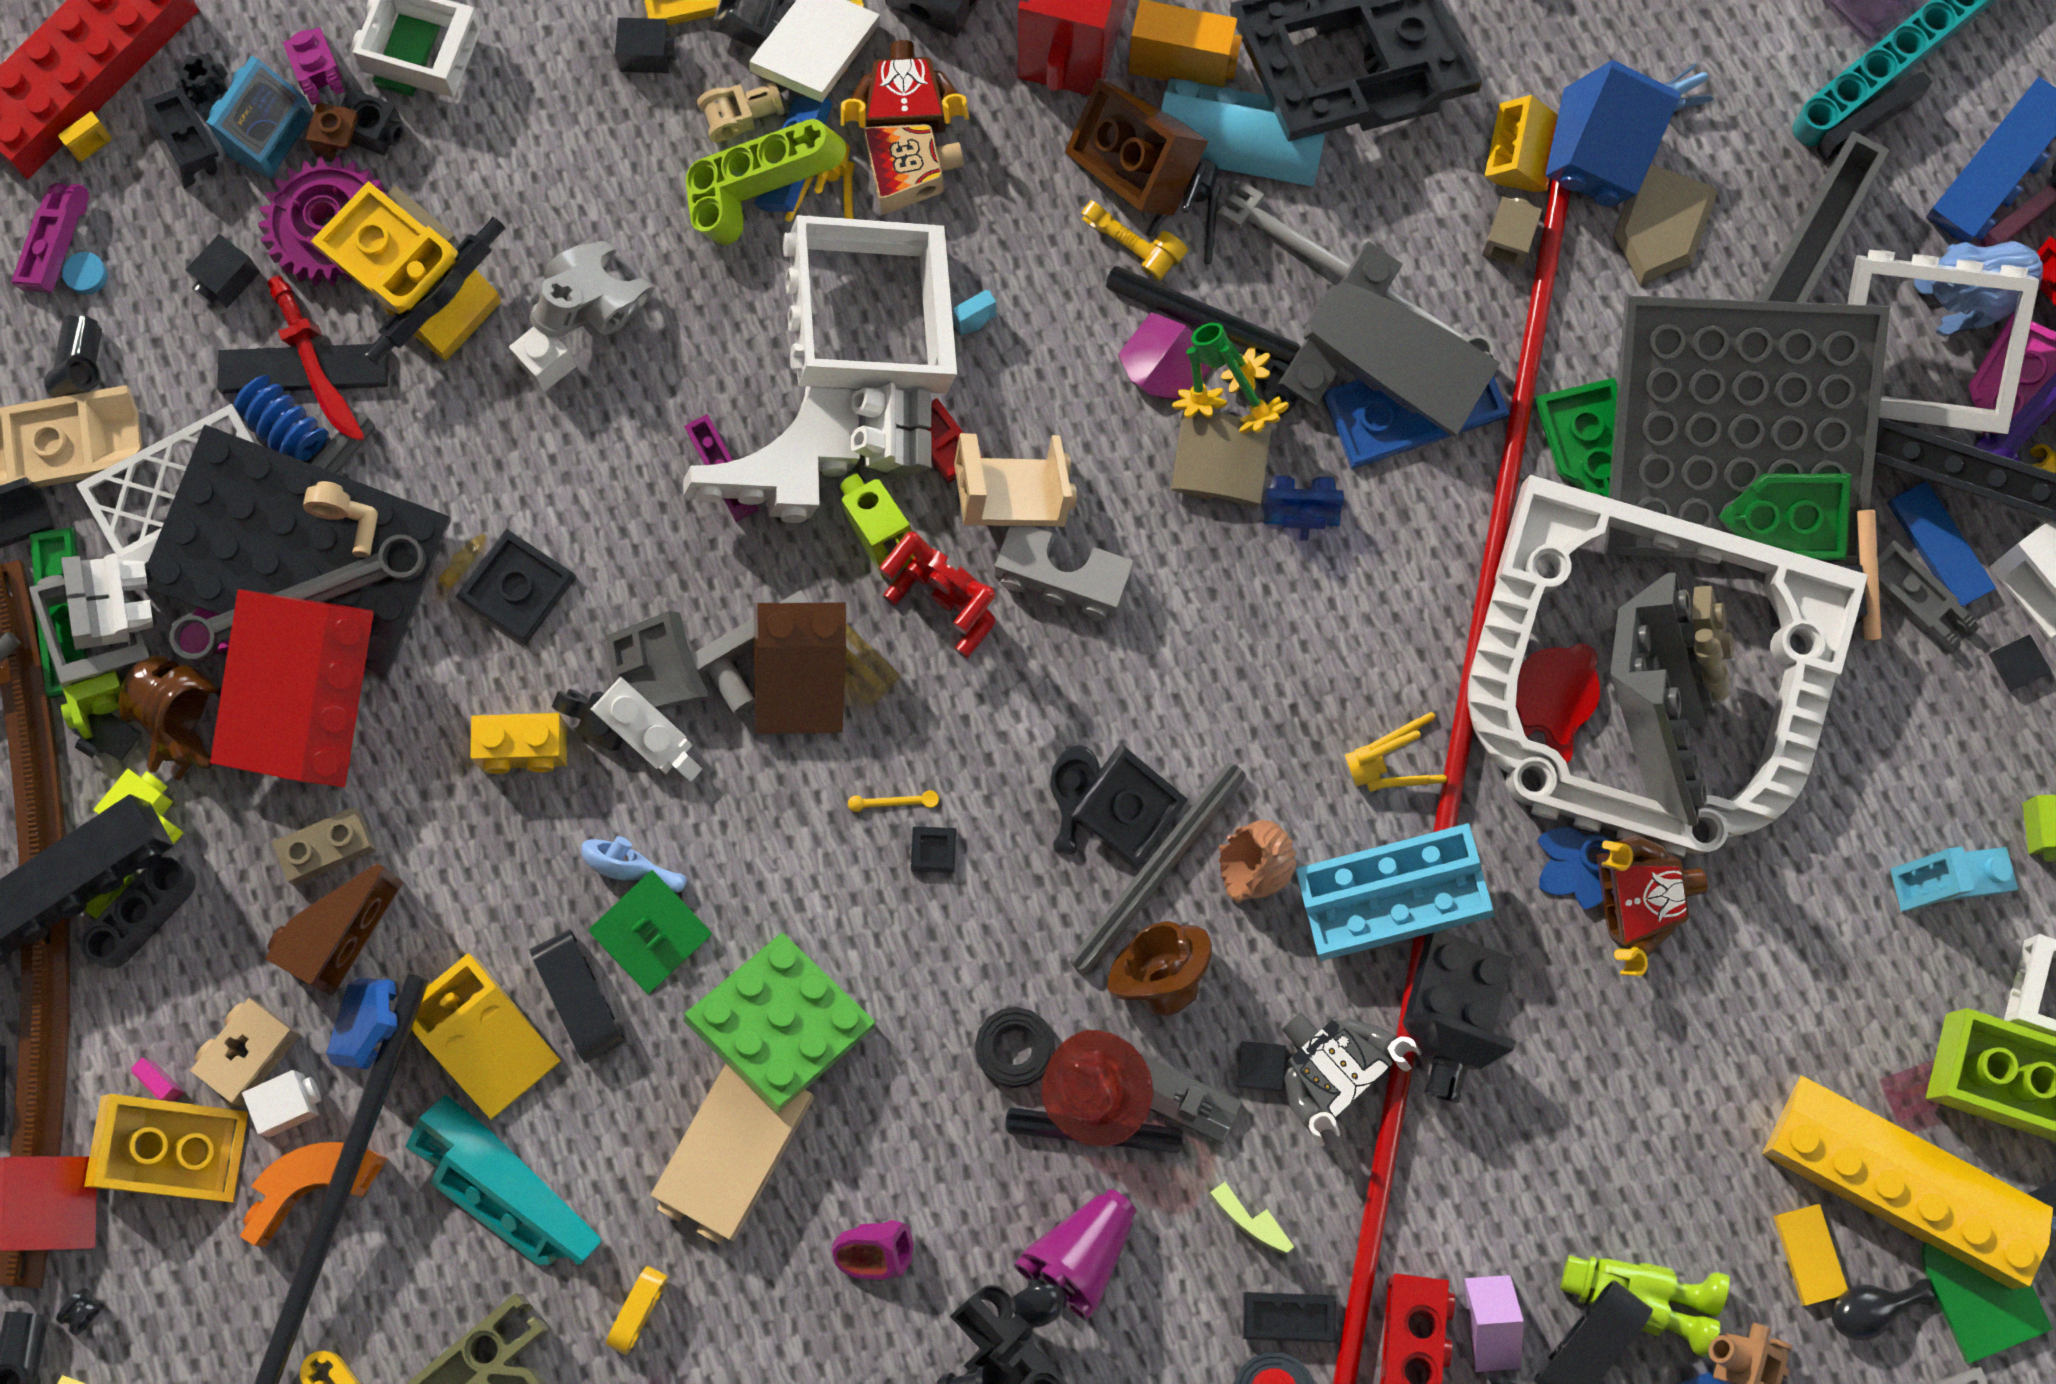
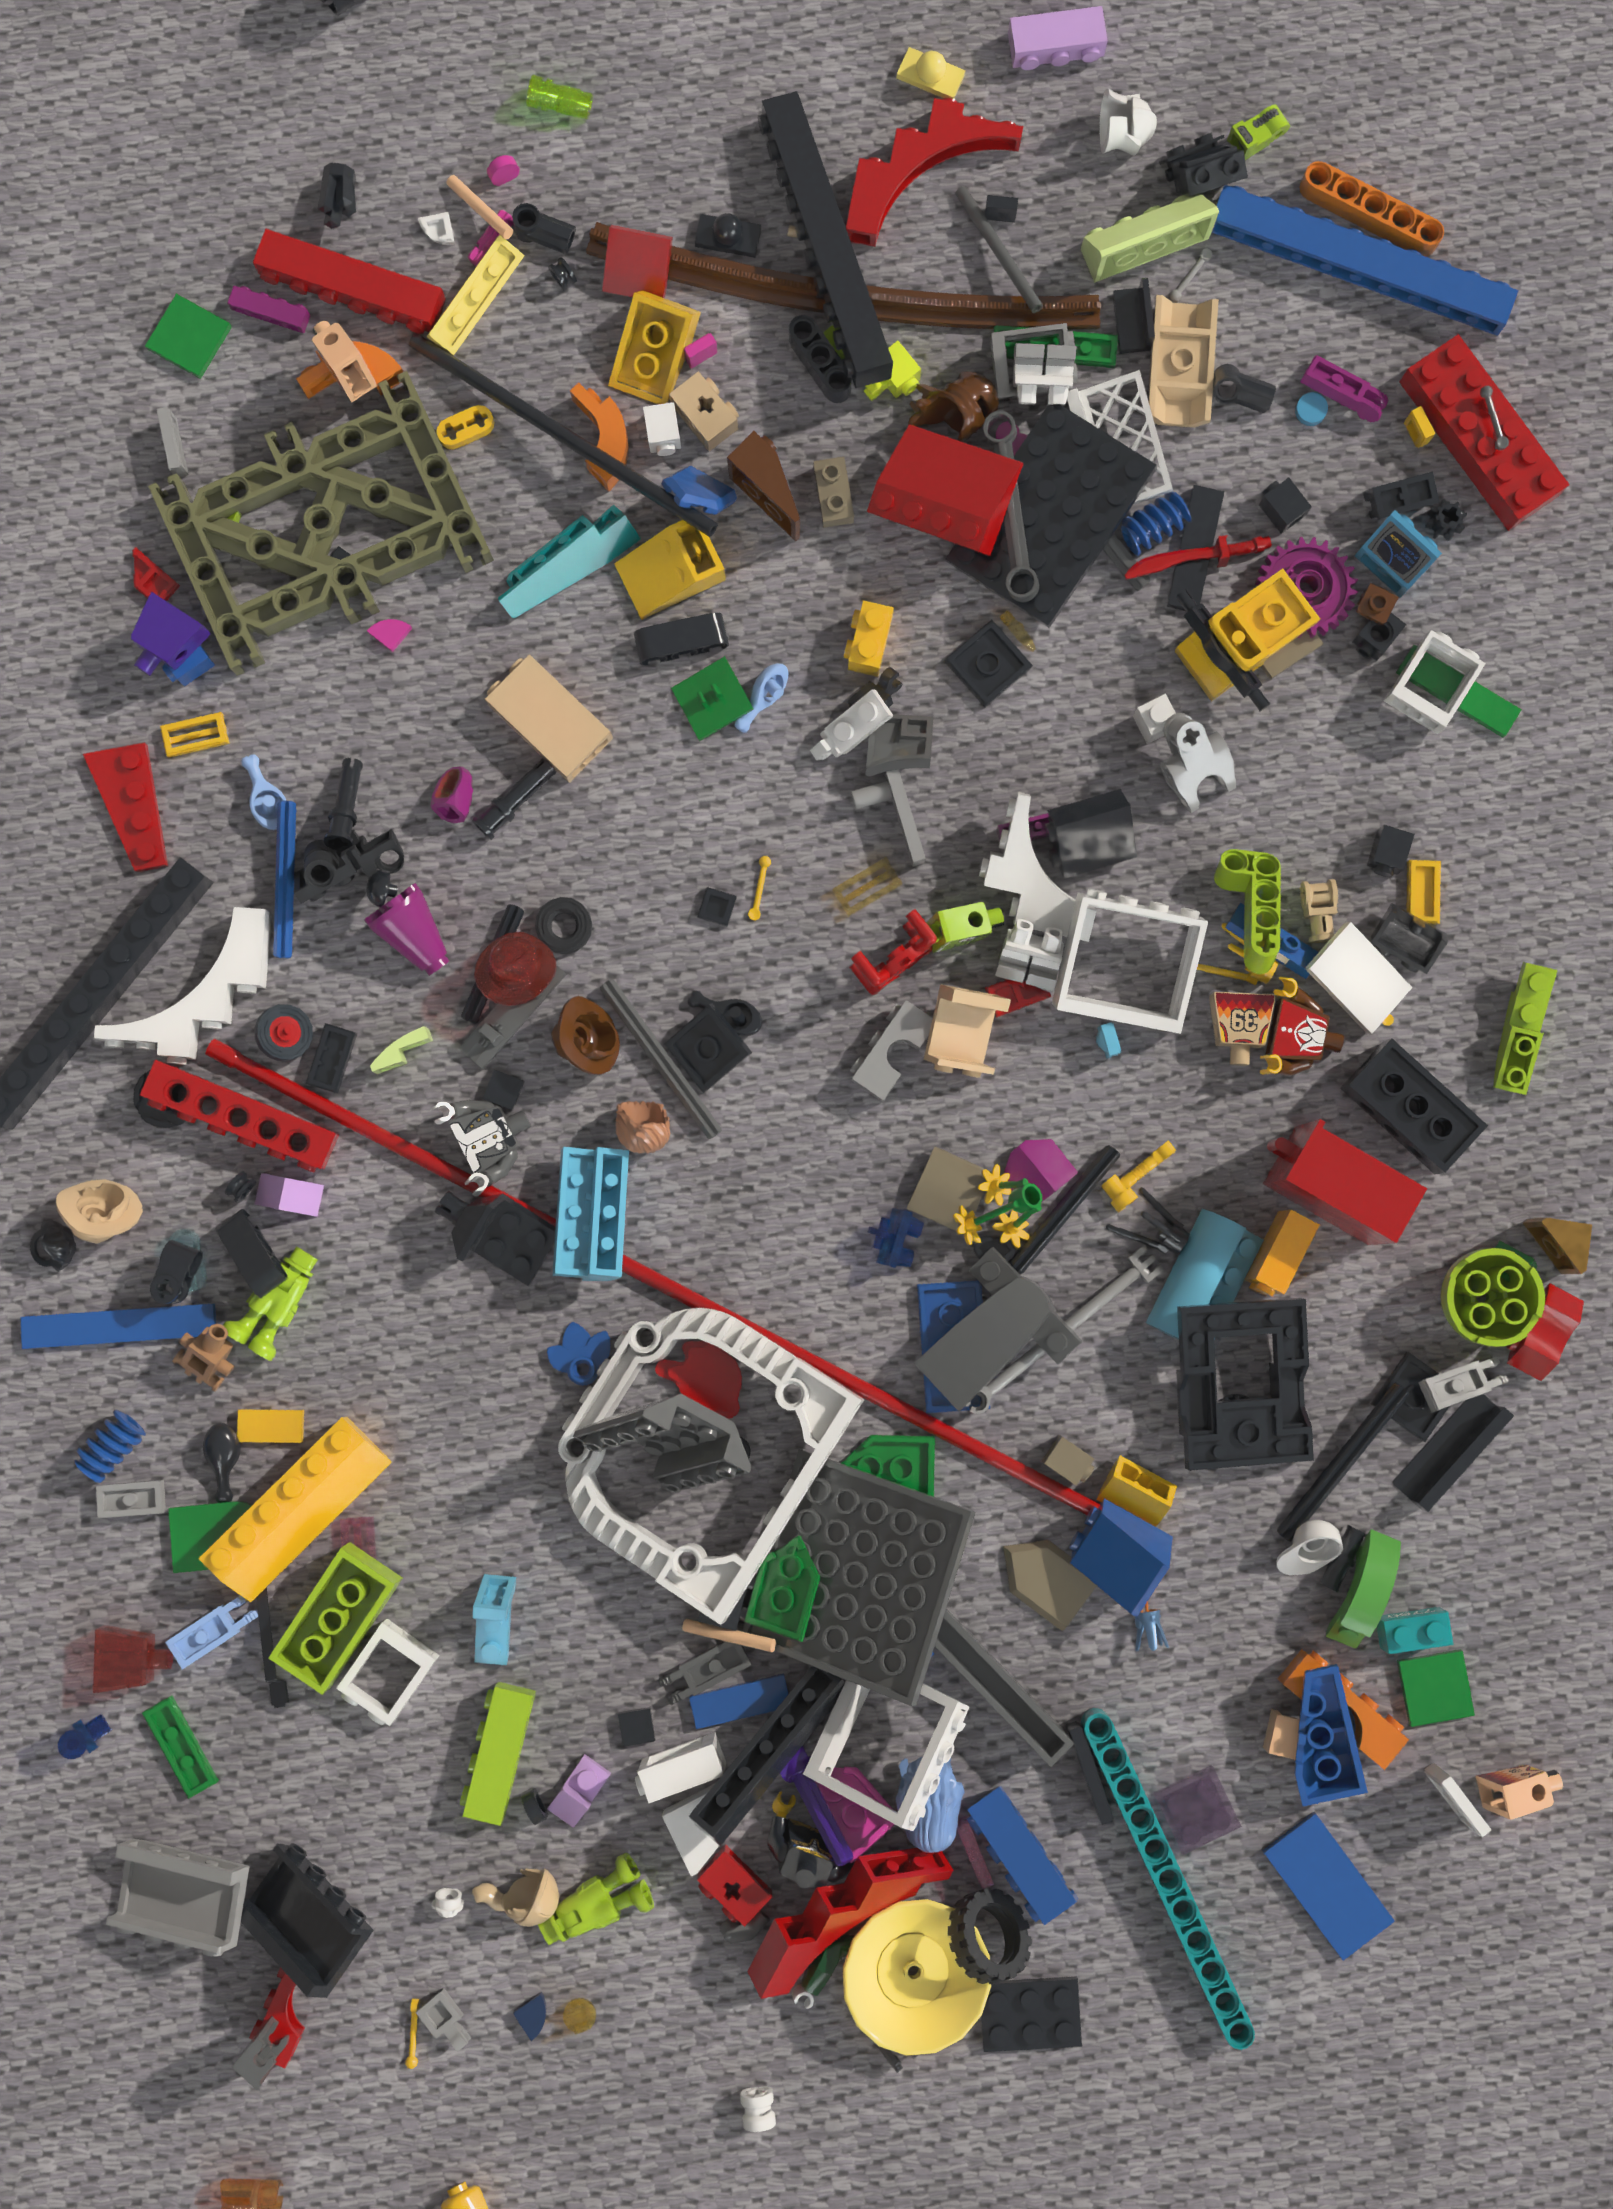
camera: 105 degrees right, 10 degrees up
lime bracket [61,671,122,740] -> none
black piece [72,713,142,761] -> none
magenta hinge [282,27,345,105] -> none
tan plate [303,481,378,558] -> none
yellow beam [605,1266,668,1356] -> none
bright green plate [683,932,875,1114] -> none
reddish brown slope [754,602,846,734] -> none
reddish brown slope [1065,78,1209,216] -> none
yellow plant [1345,712,1447,792] -> none
torso [1596,835,1708,976] -> none
dark tan plate [1692,586,1734,701] -> none
none -> black pin [471,758,557,840]
none -> black brick [1045,789,1137,879]
none -> dark grey hinge [1480,386,1509,450]

